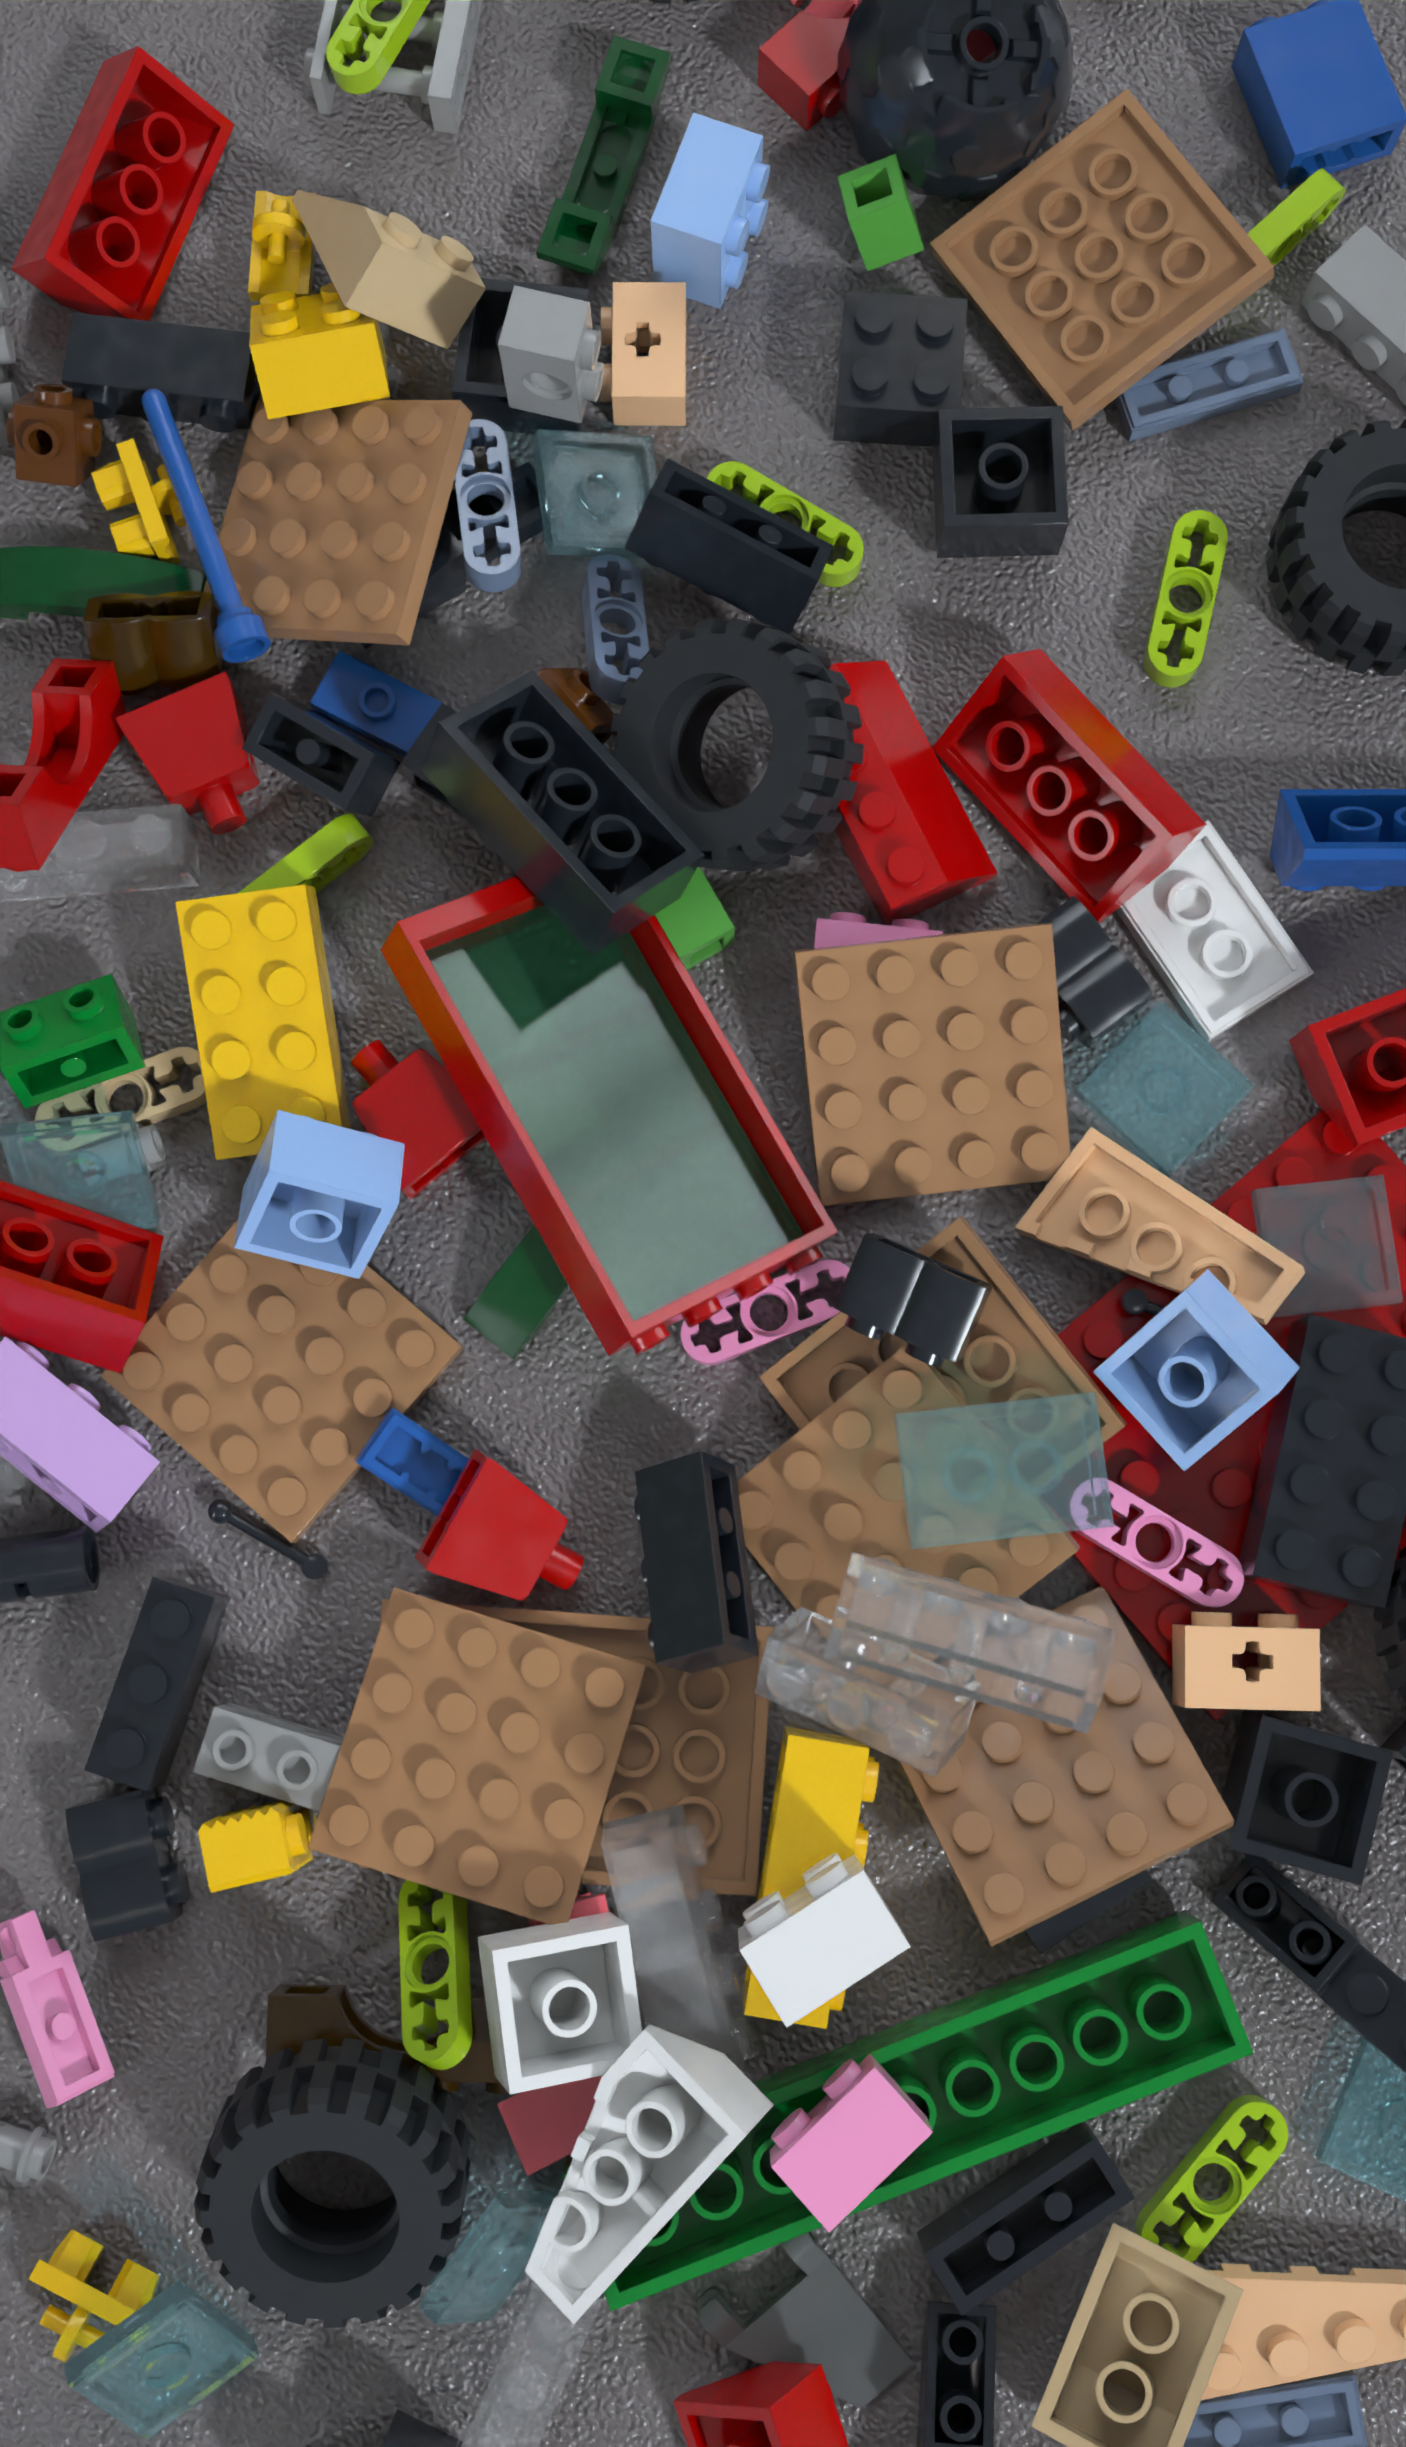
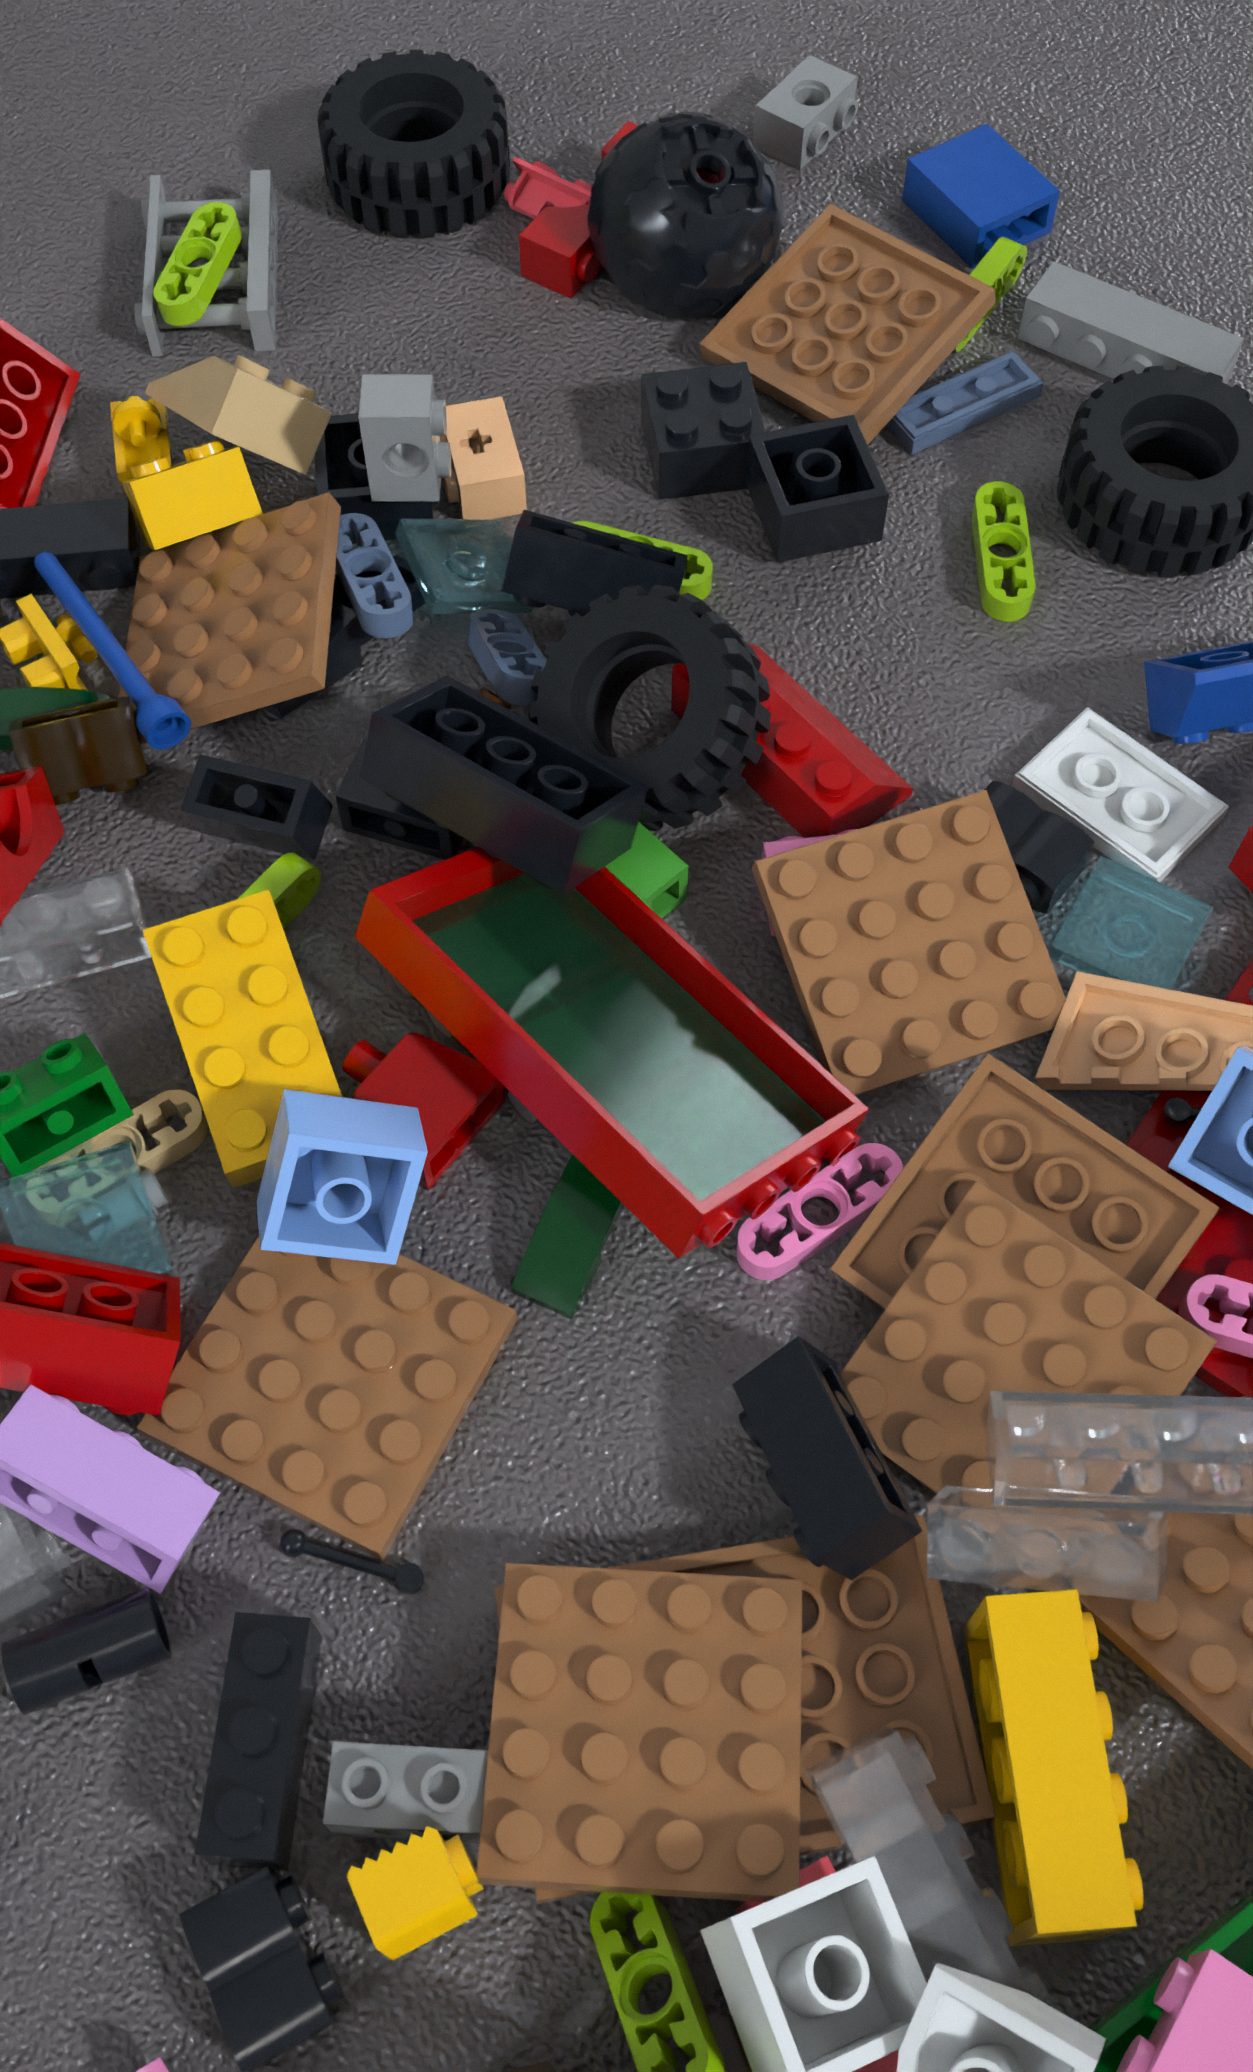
camera: 15 degrees left, 20 degrees down
red torso [116,671,260,835] -> none
blue plate [309,650,442,757] -> none
blue plate [354,1406,469,1516] -> none
red torso [415,1449,584,1601] -> none
dark green slope [536,35,671,276] -> none
light blue brick [651,113,770,309] -> none
white brick [738,1853,910,2028] -> none
black brick [833,1233,993,1367] -> none
bright green brick [838,154,924,271] -> none
clear light blue tile [893,1392,1114,1550] -> none
red slope [932,649,1207,923] -> none

